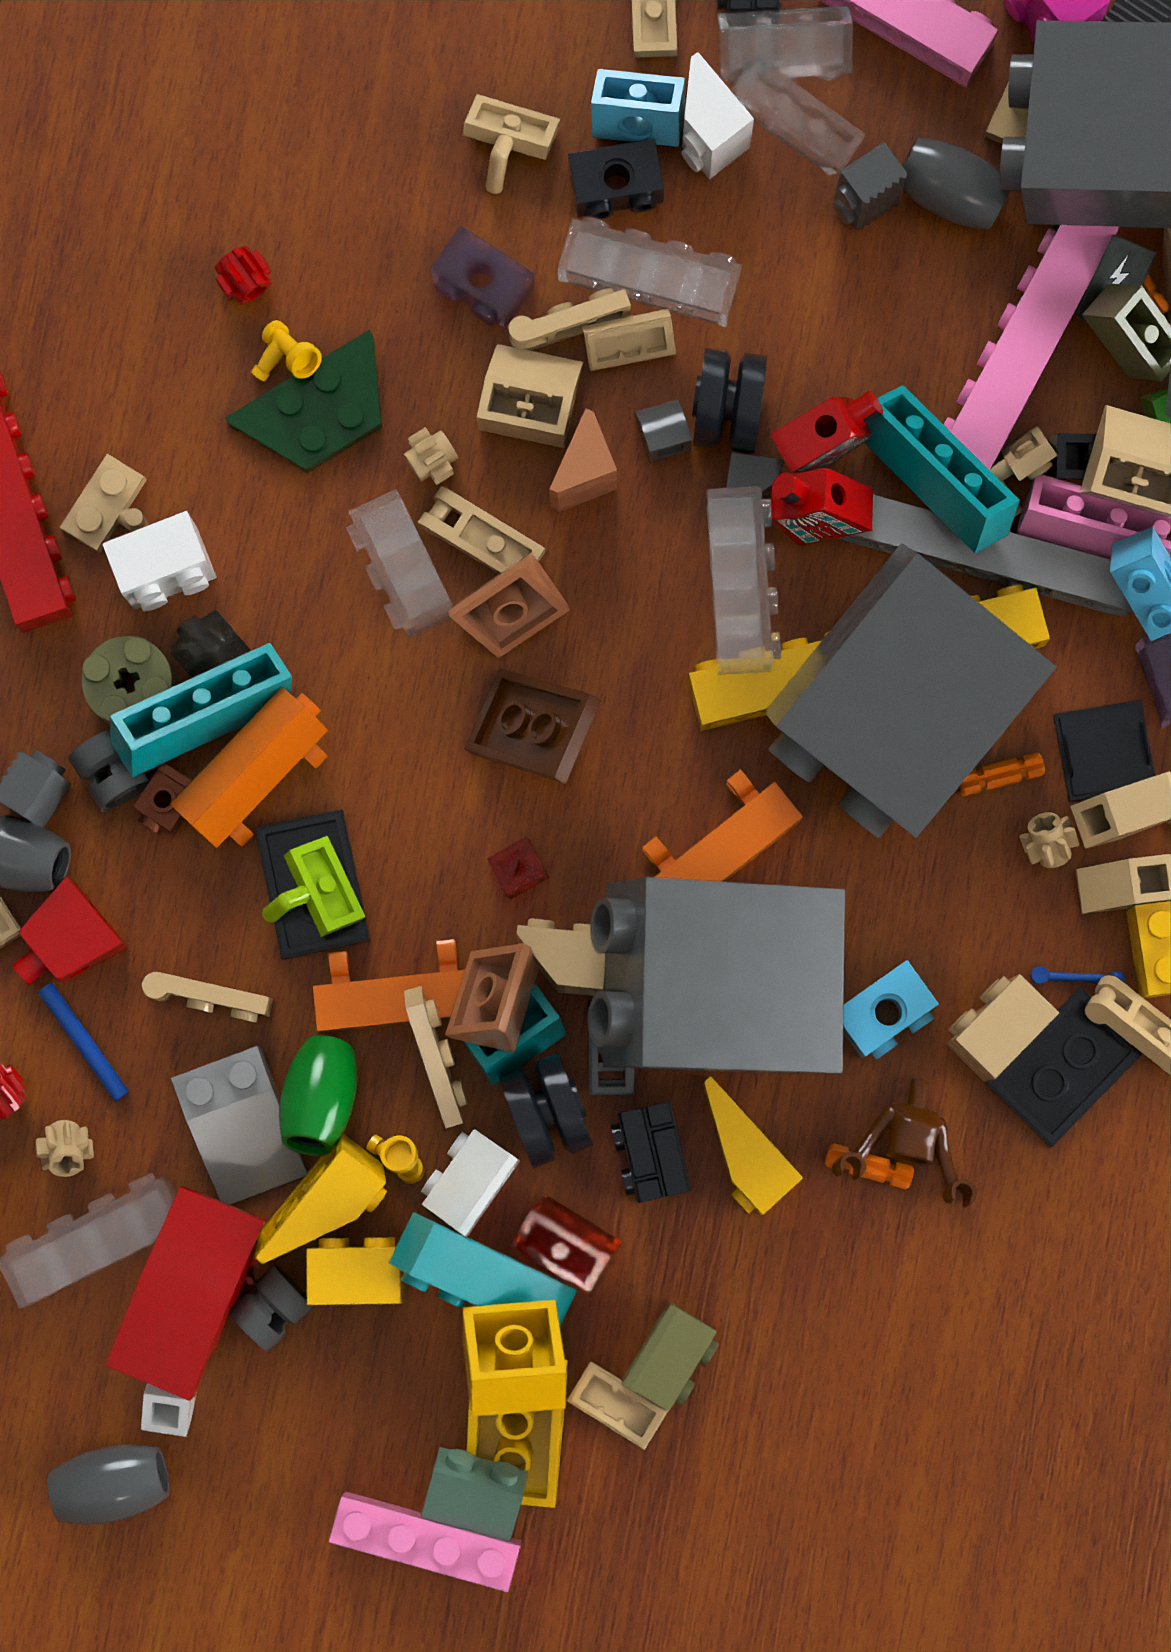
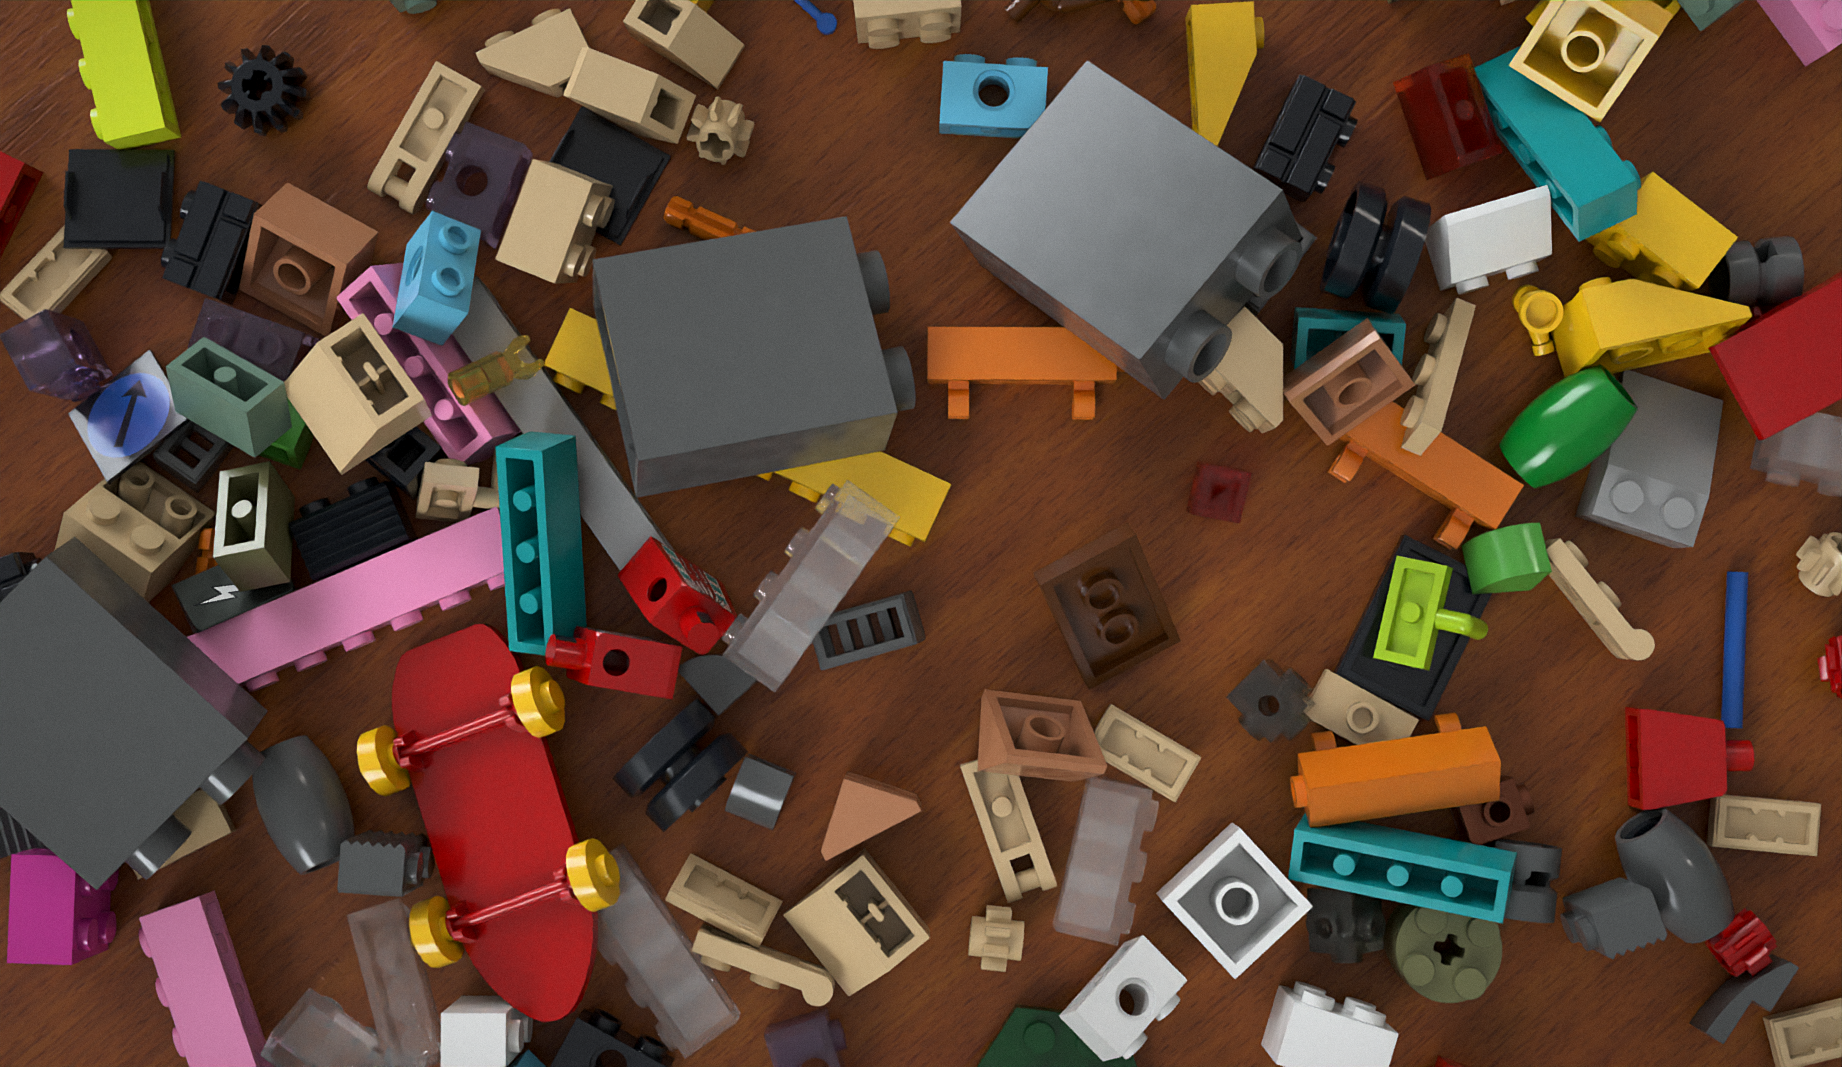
camera: 140 degrees left, 5 degrees up
none -> black brick [288,477,418,581]
none -> red piece [357,624,620,1022]
none -> clear yellow bar [447,335,545,406]
none -> tan brick [495,159,615,284]
none -> dark grey slope [806,590,926,671]
none -> white brick [1059,935,1187,1061]
none -> tan plate [1094,704,1202,802]
none -> white brick [1156,823,1313,979]
none -> clear smoke brick [1226,659,1316,743]
none -> tan plate [1300,669,1419,745]
none -> bright green brick [1461,523,1552,594]

